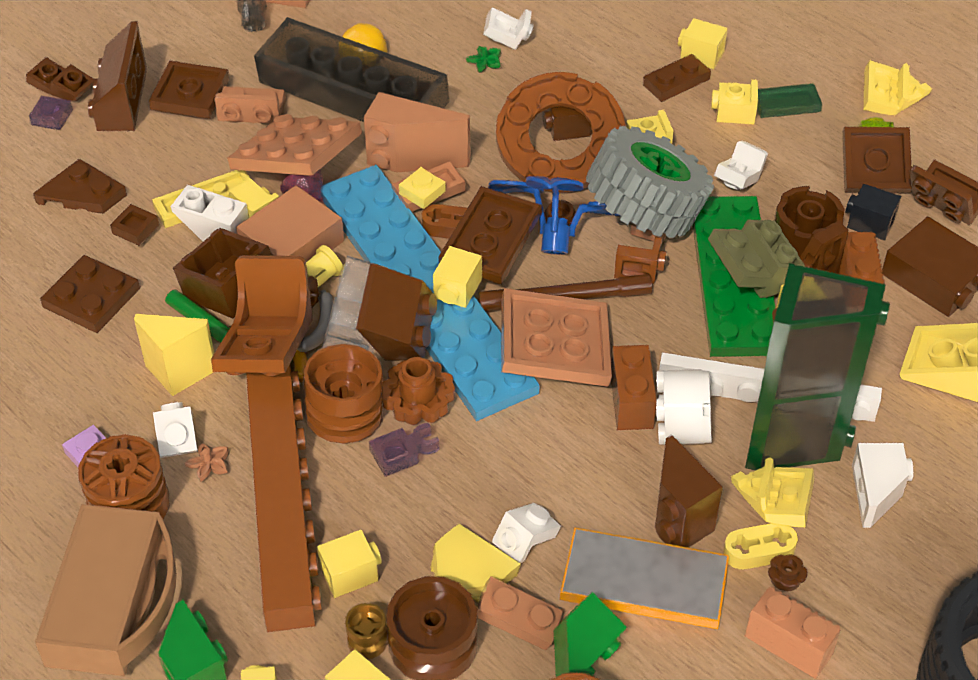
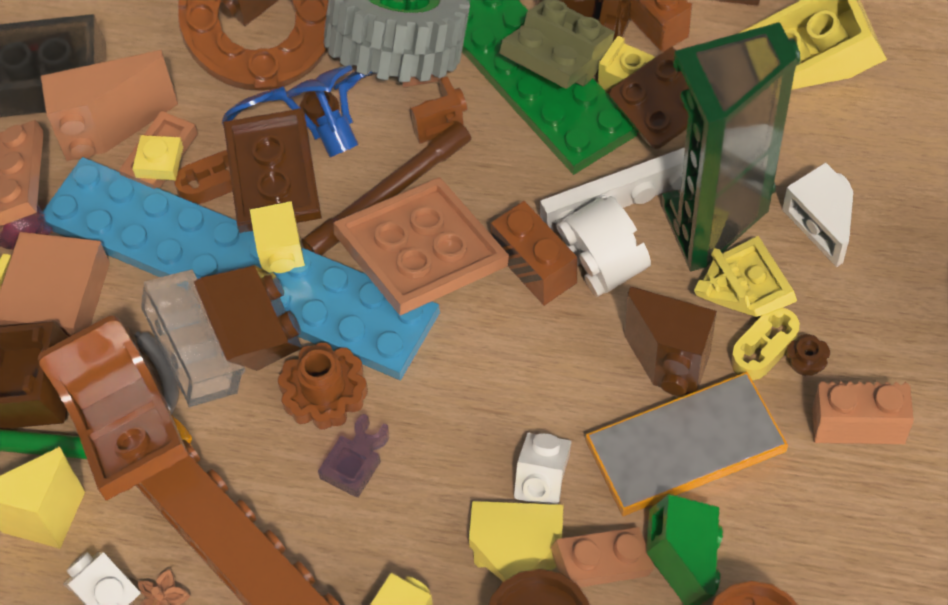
camera: 30 degrees left, 10 degrees up
dark orange wheel [303,344,382,444] -> none
light yellow bush [306,245,344,287] -> none

